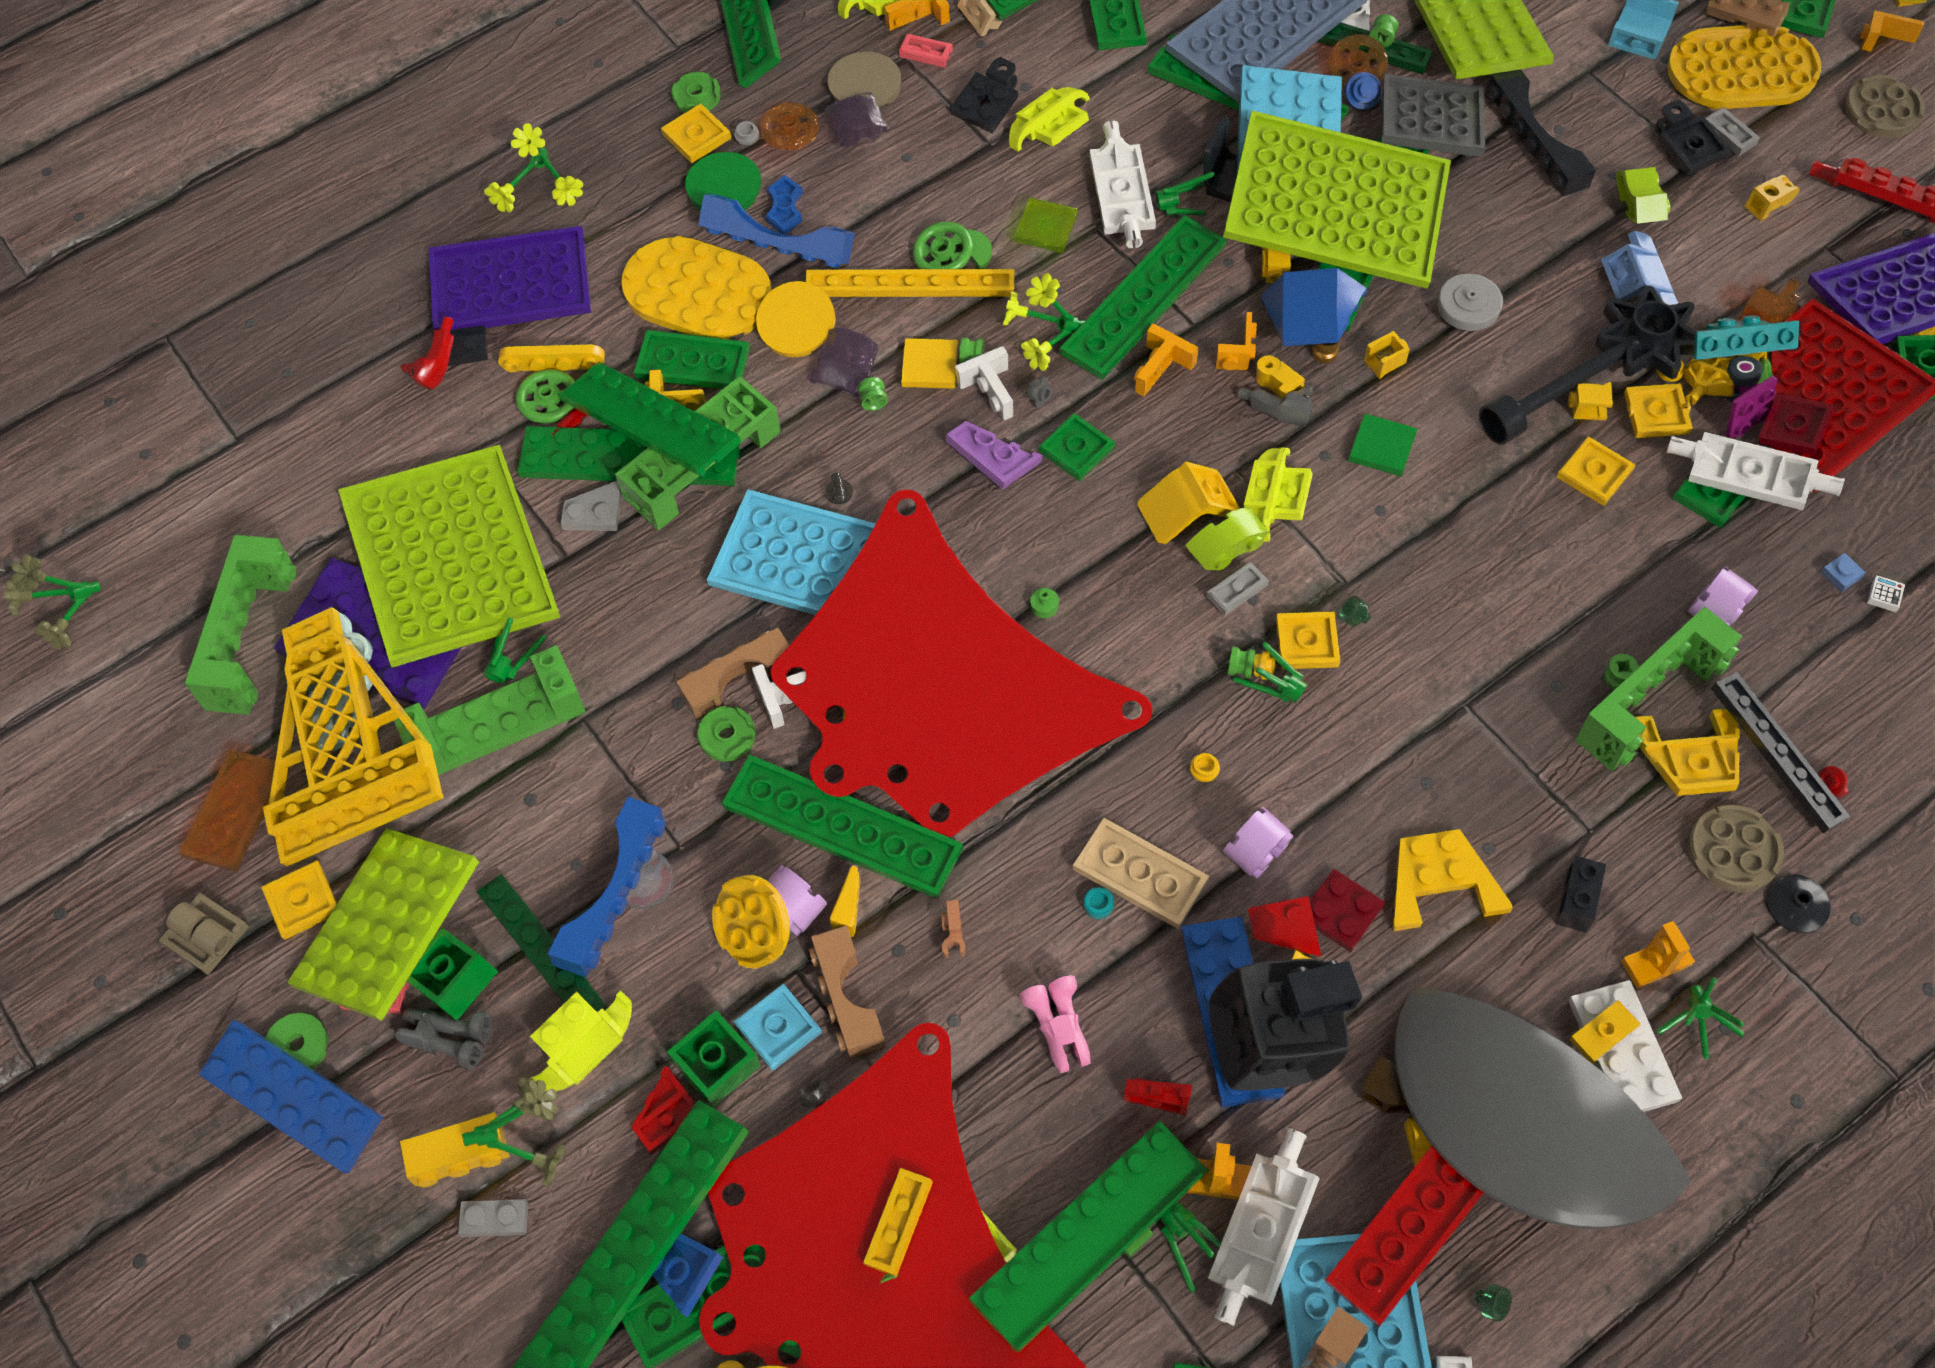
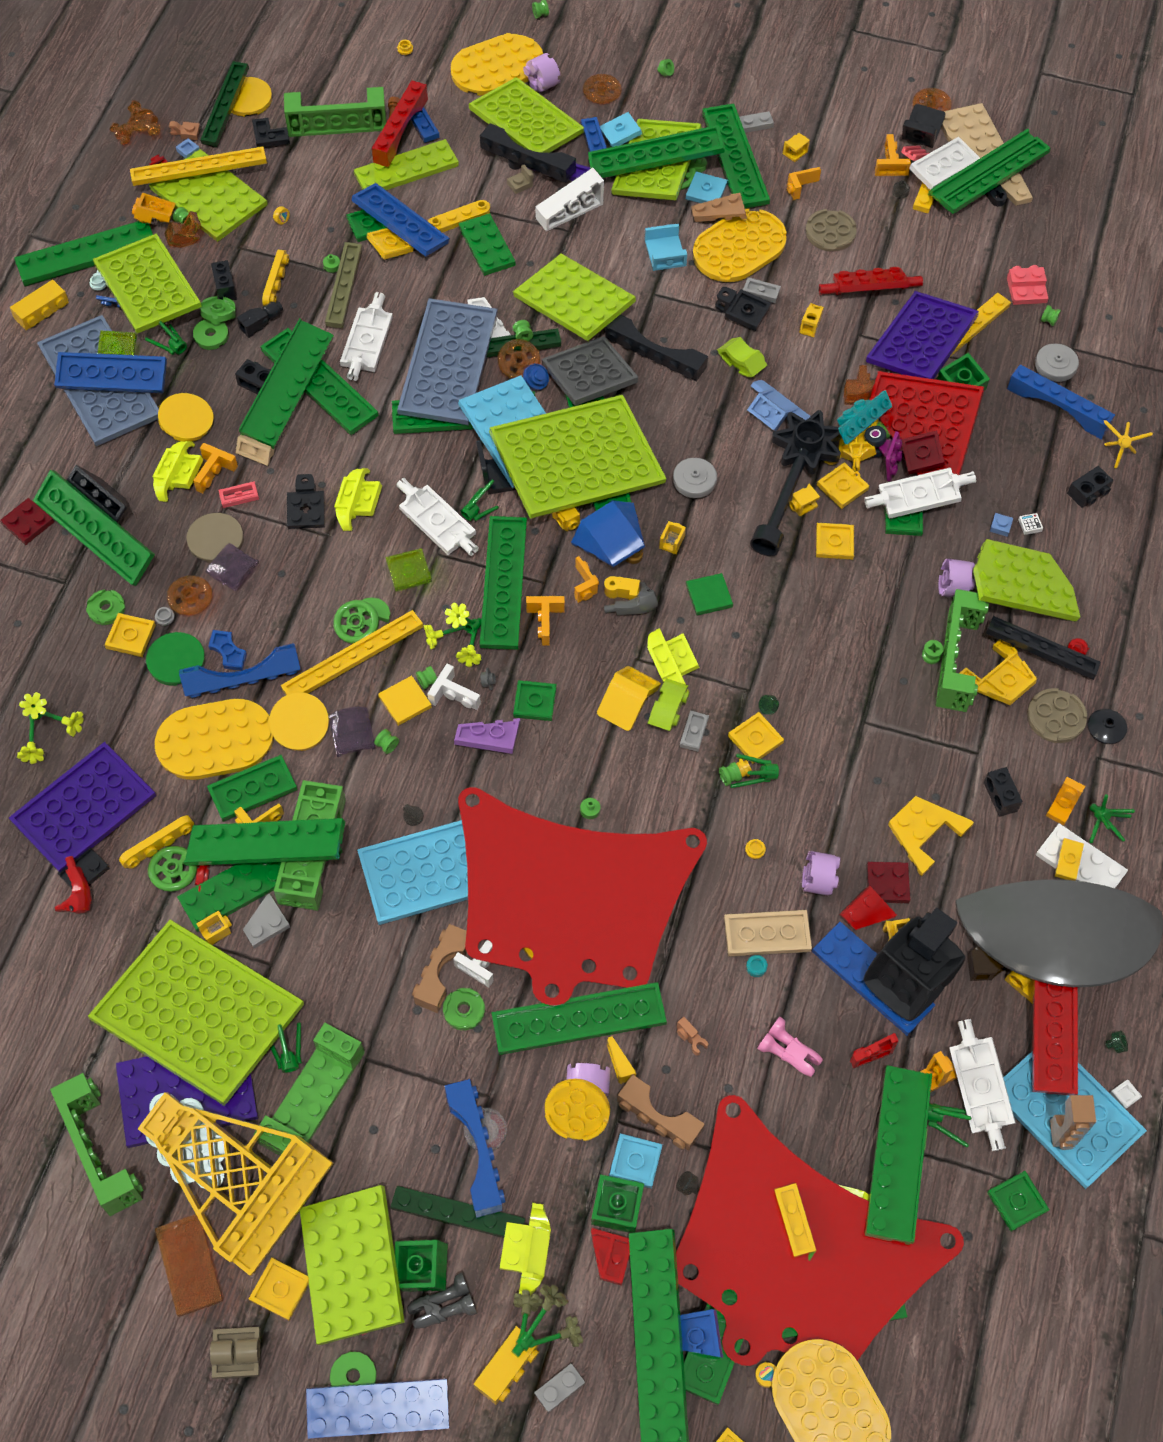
camera: 40 degrees left, 0 degrees up
none -> yellow window [197,911,232,945]
none -> lime plate [973,539,1081,622]

